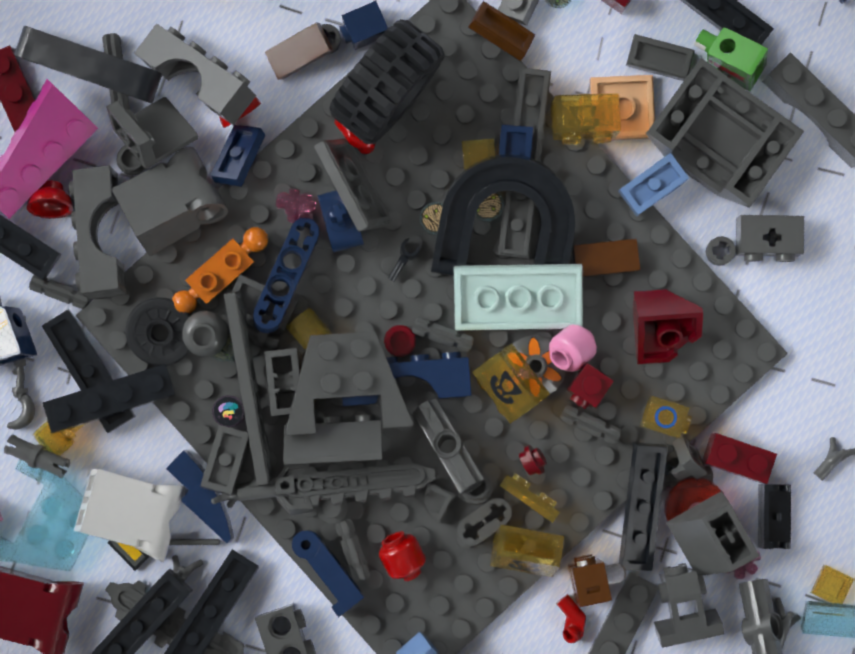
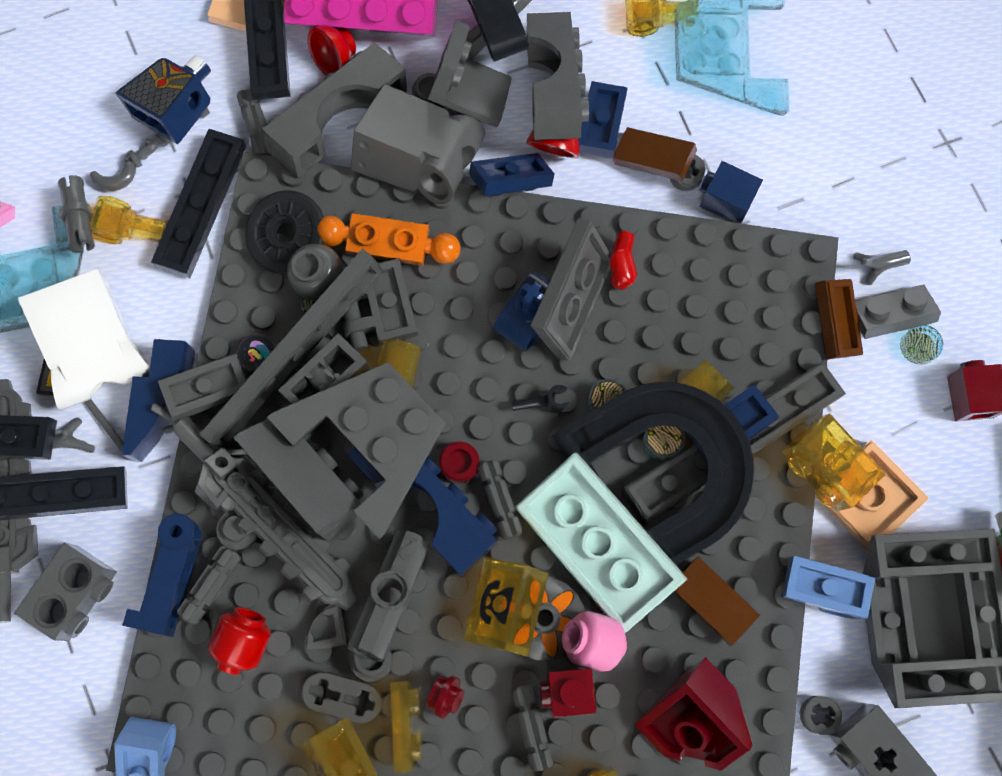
camera: 50 degrees right, 10 degrees down
black plate [42,364,176,434] -> none
dark blue beam [253,217,319,333] -> none
clear pink plant [276,189,316,223] -> none
black tyre [329,19,445,144] -> none
dark grey tile [626,34,695,81] -> none
none -> dark blue plate [578,81,628,158]

